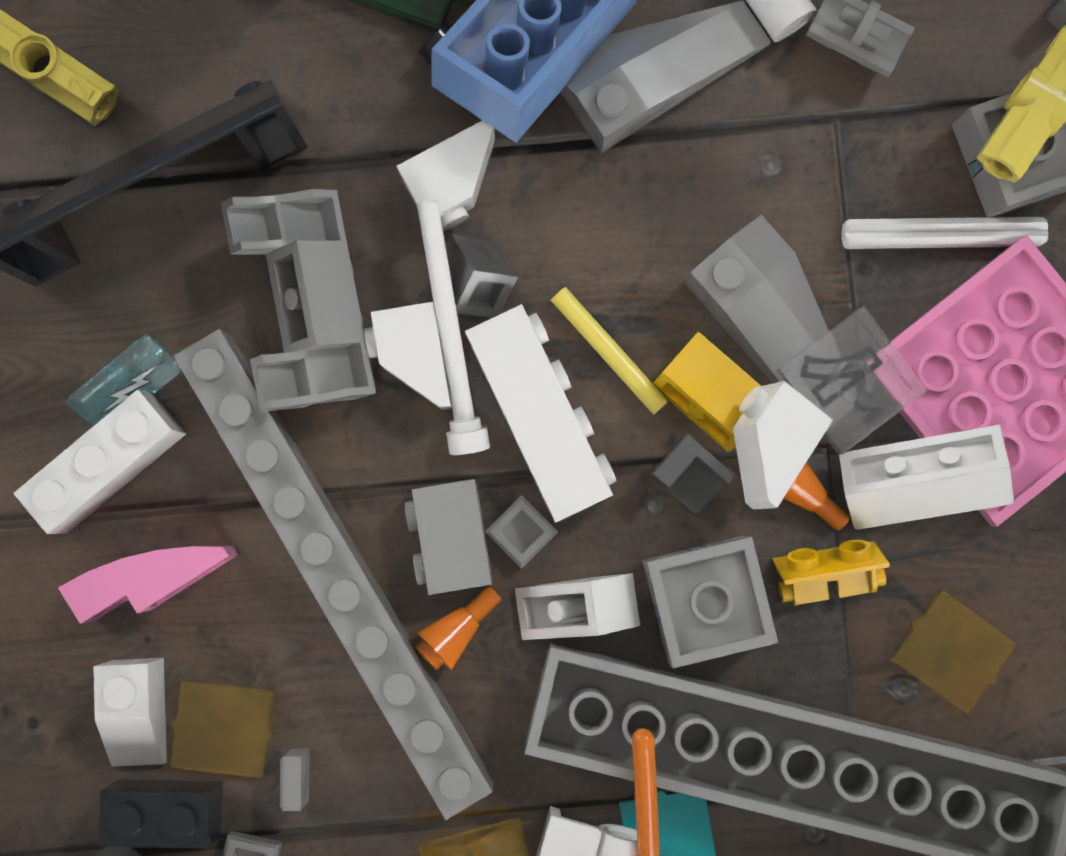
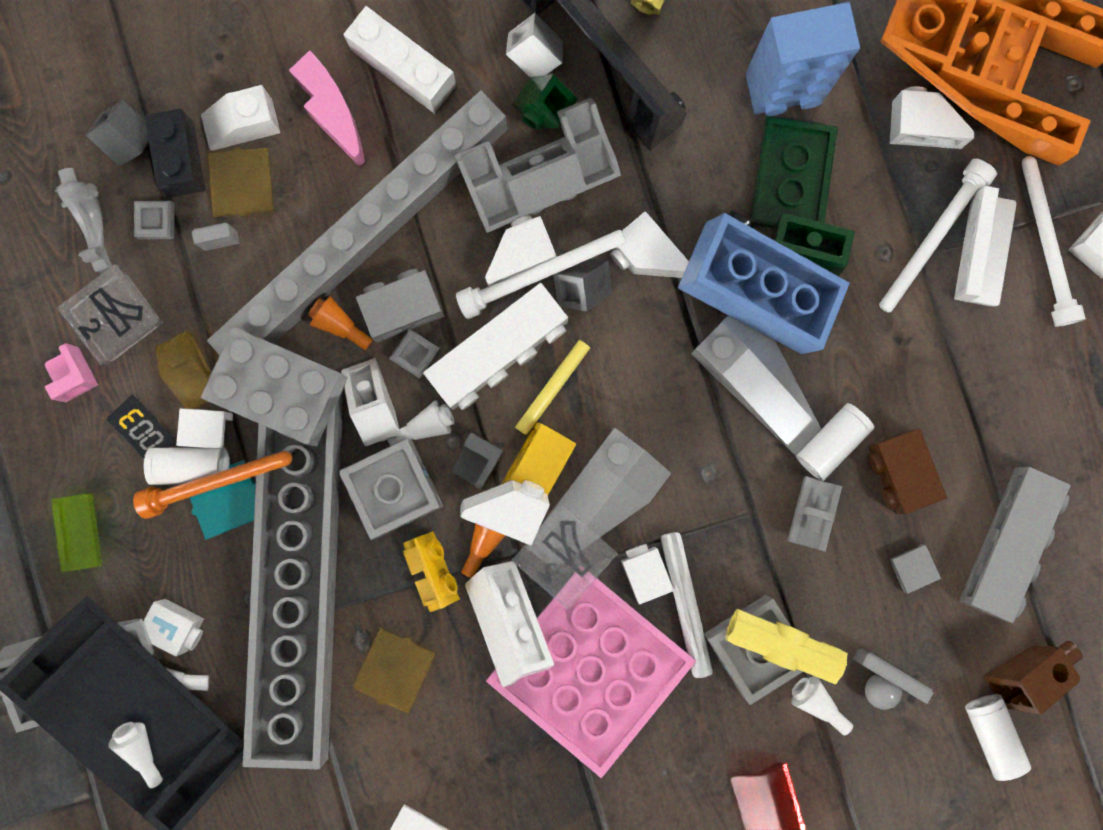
camera: 80 degrees right, 0 degrees up
clear light blue slope [66,334,182,426] -> none
none -> light grey brick [201,327,348,447]
none -> white cone [387,400,455,446]
none -> white panel [506,13,563,77]
none -> dark green brick [512,74,578,130]
none -> white brick [620,543,674,605]

